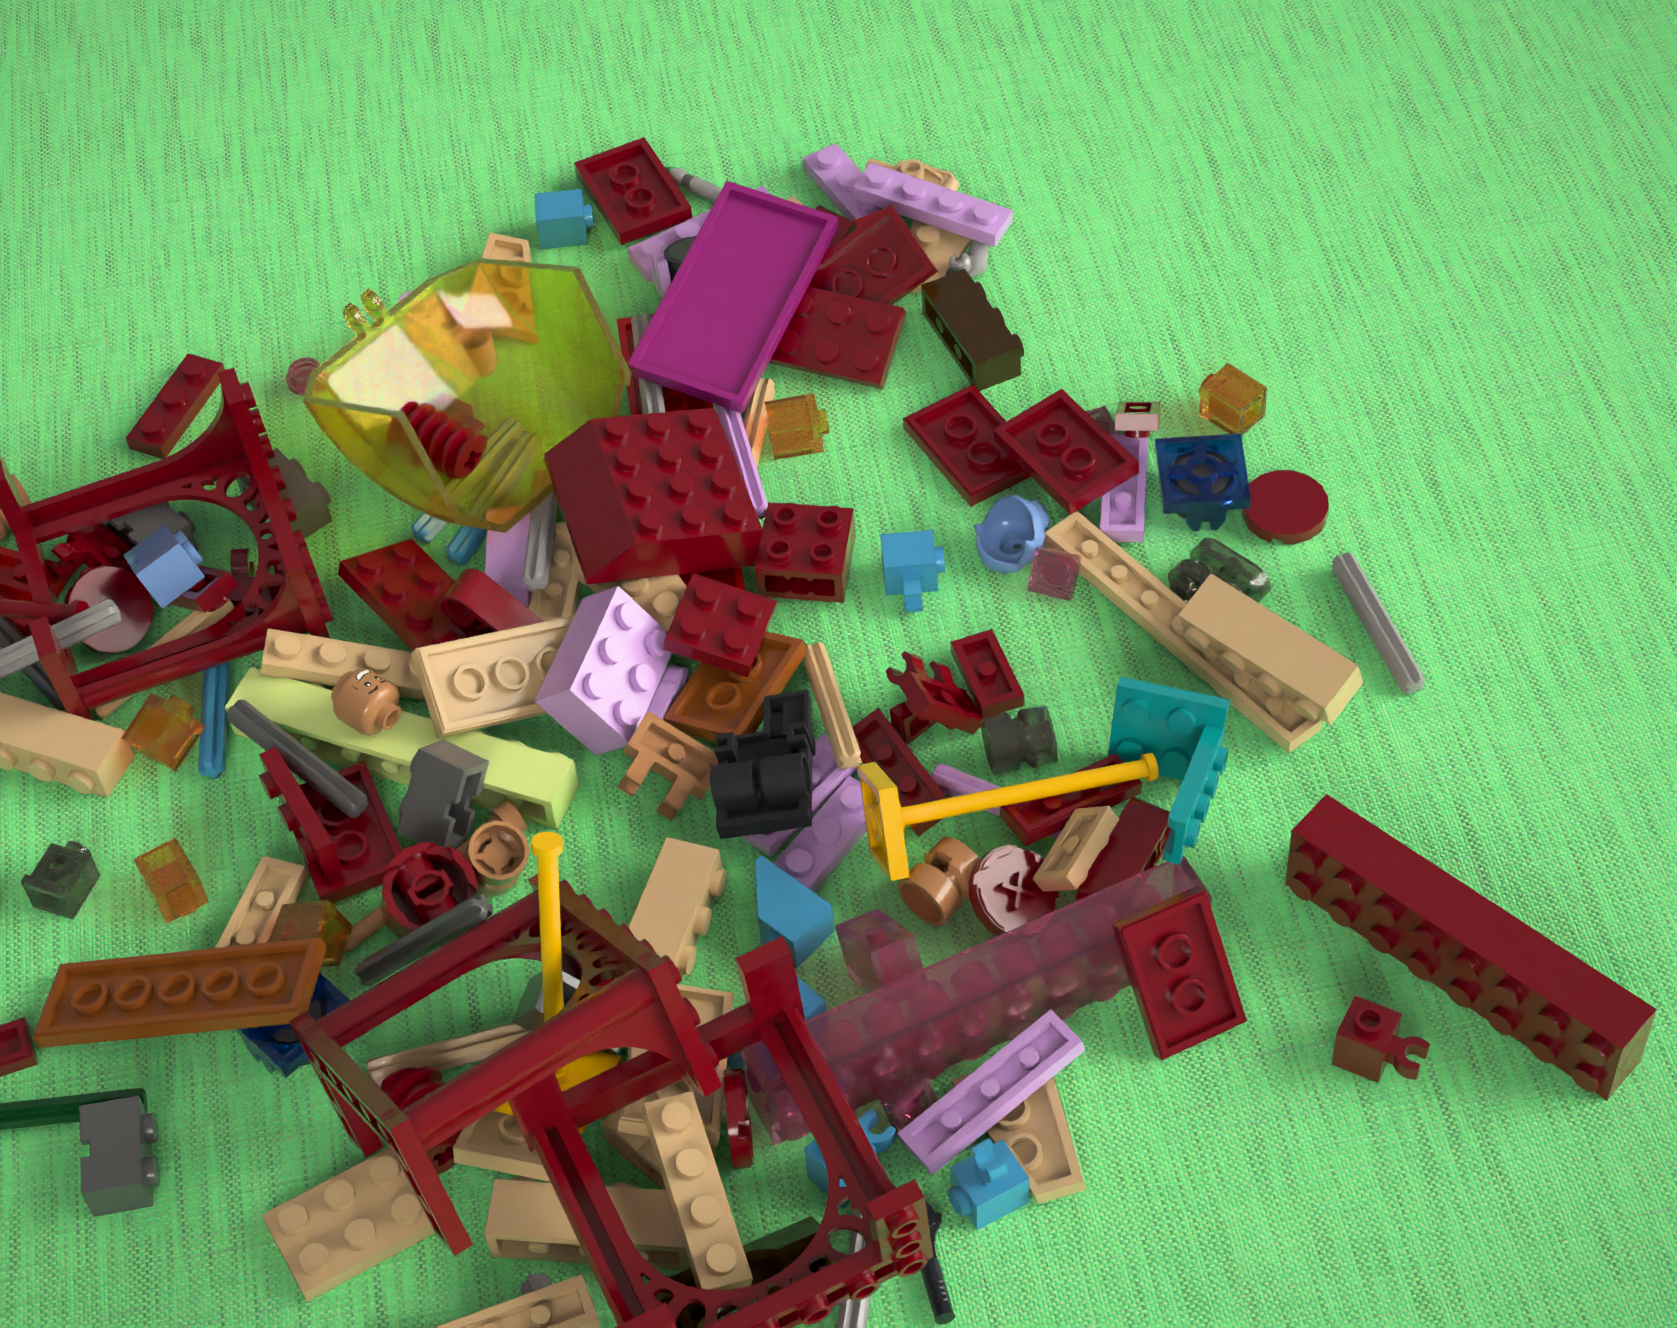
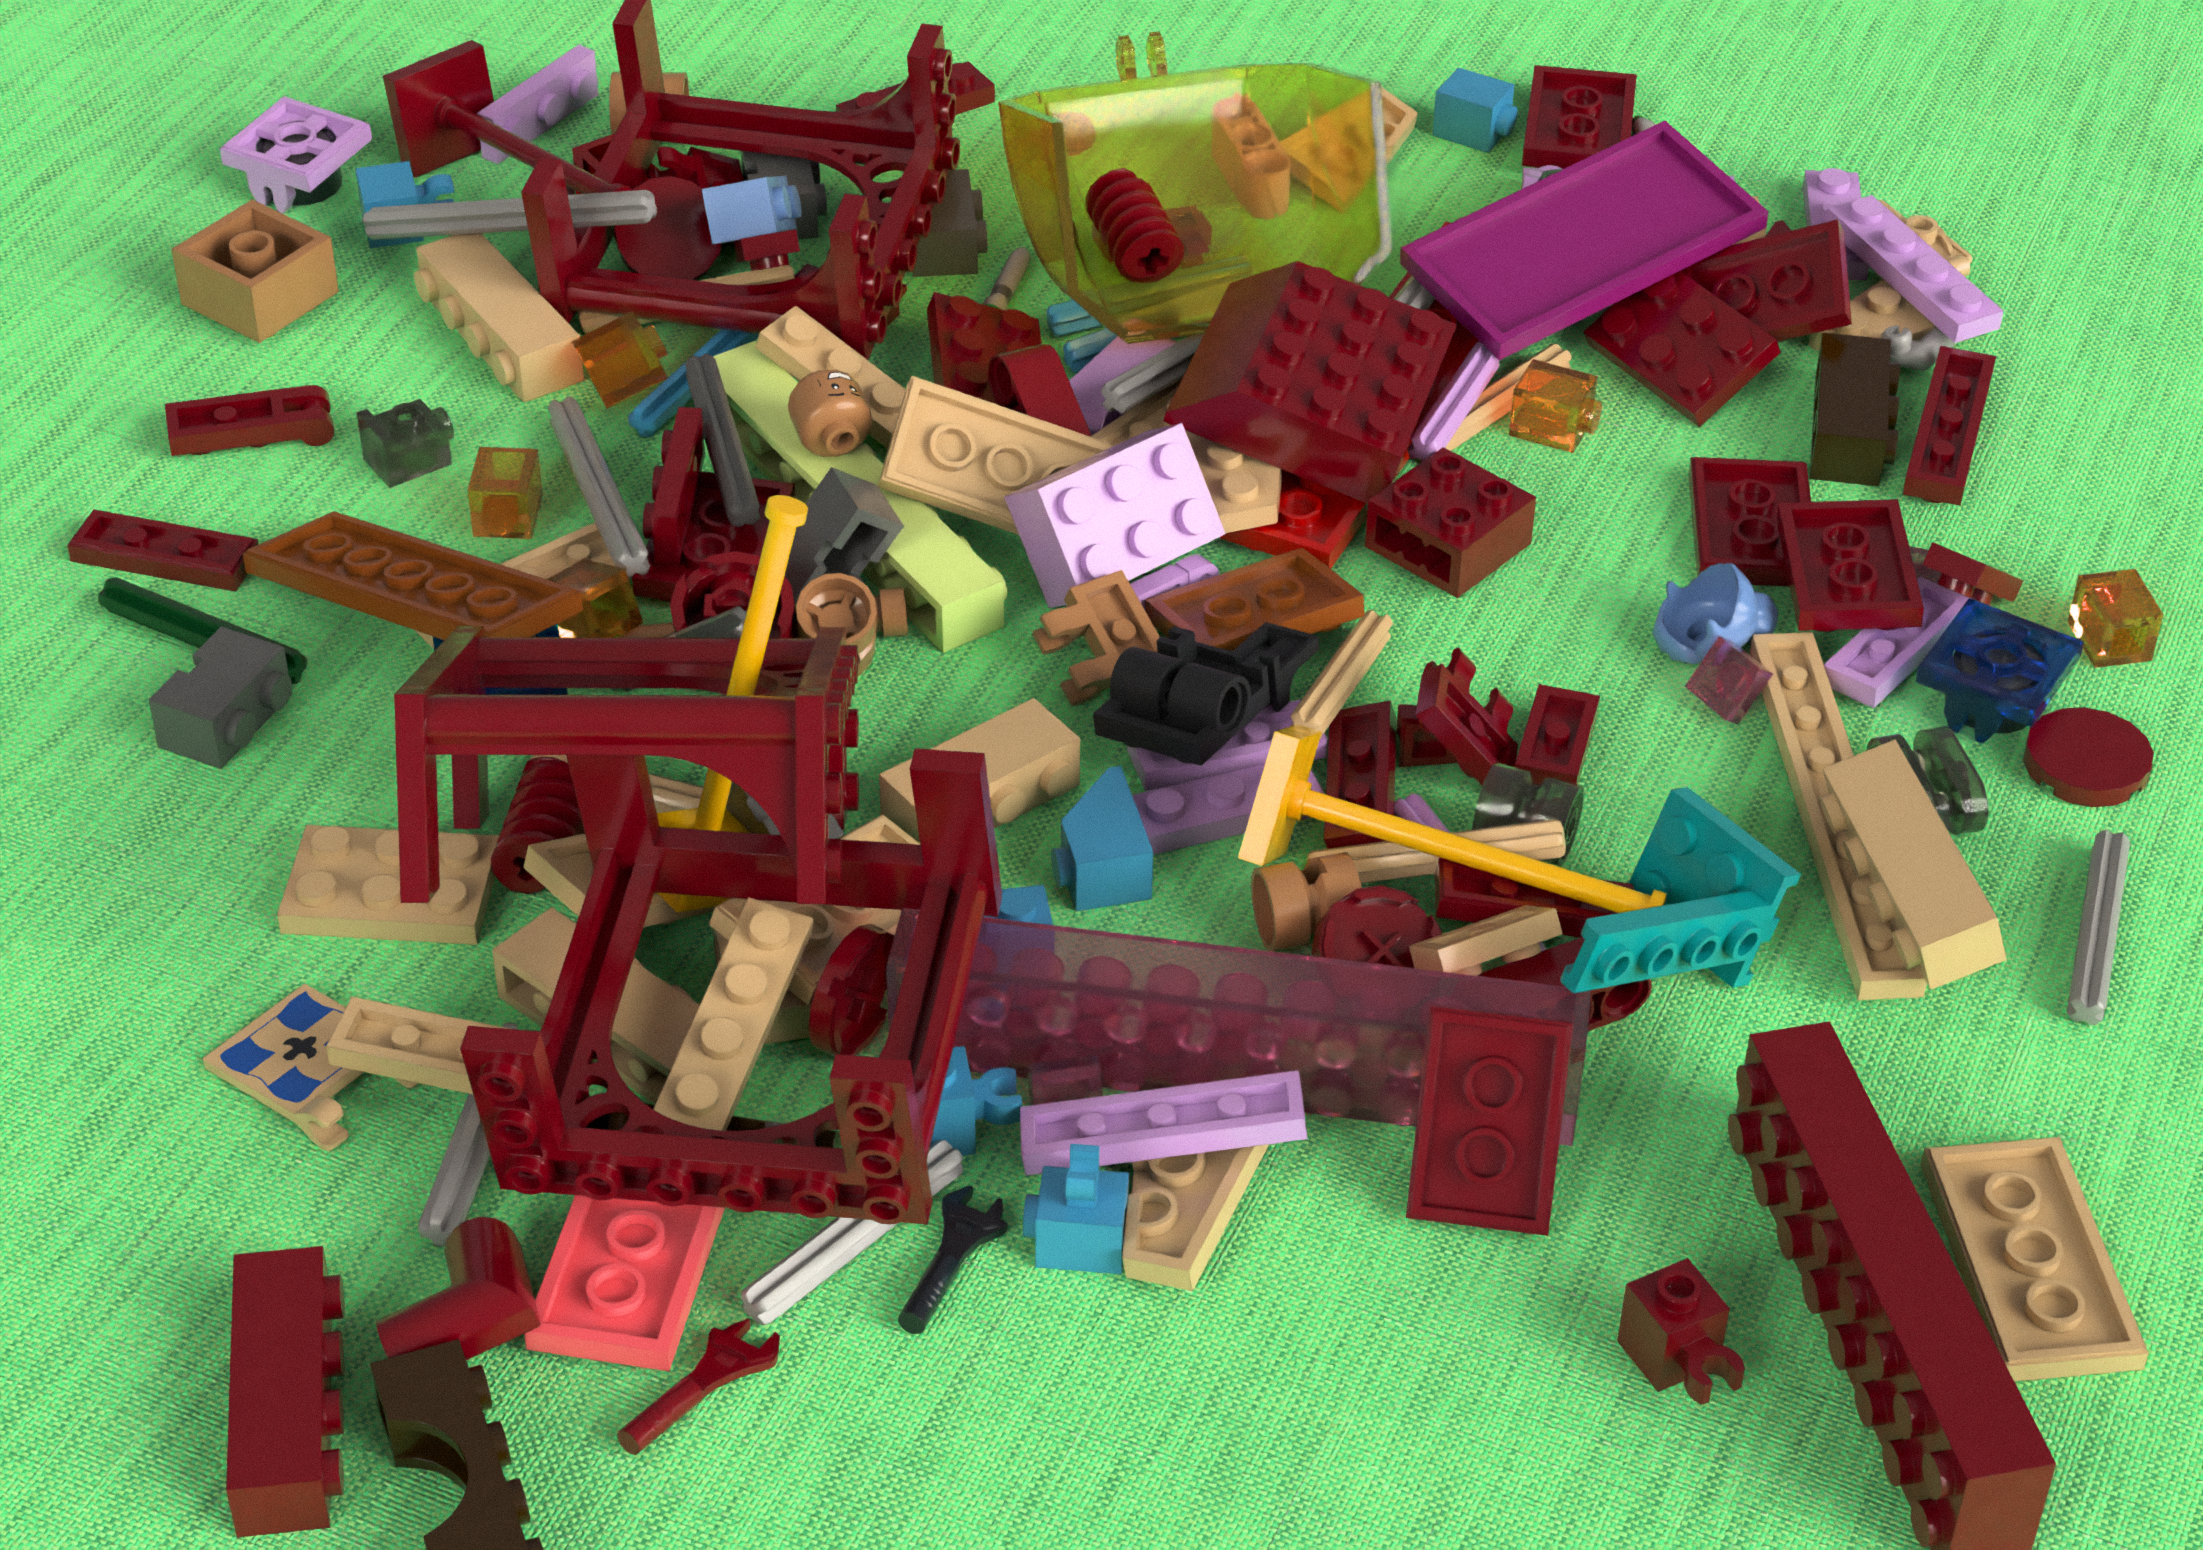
camera: 30 degrees right, 10 degrees down
dark red plate [663,573,777,677] -> none
clear pink brick [835,909,928,1006] -> none
dark azure brick [880,530,945,613] -> none
none -> light grey axle [548,396,650,579]
none -> light grey piece [983,247,1030,310]
none -> tan axle [1307,819,1566,884]
none -> dark red plate [1903,346,1996,506]
none -> tan tile [1920,1137,2149,1382]

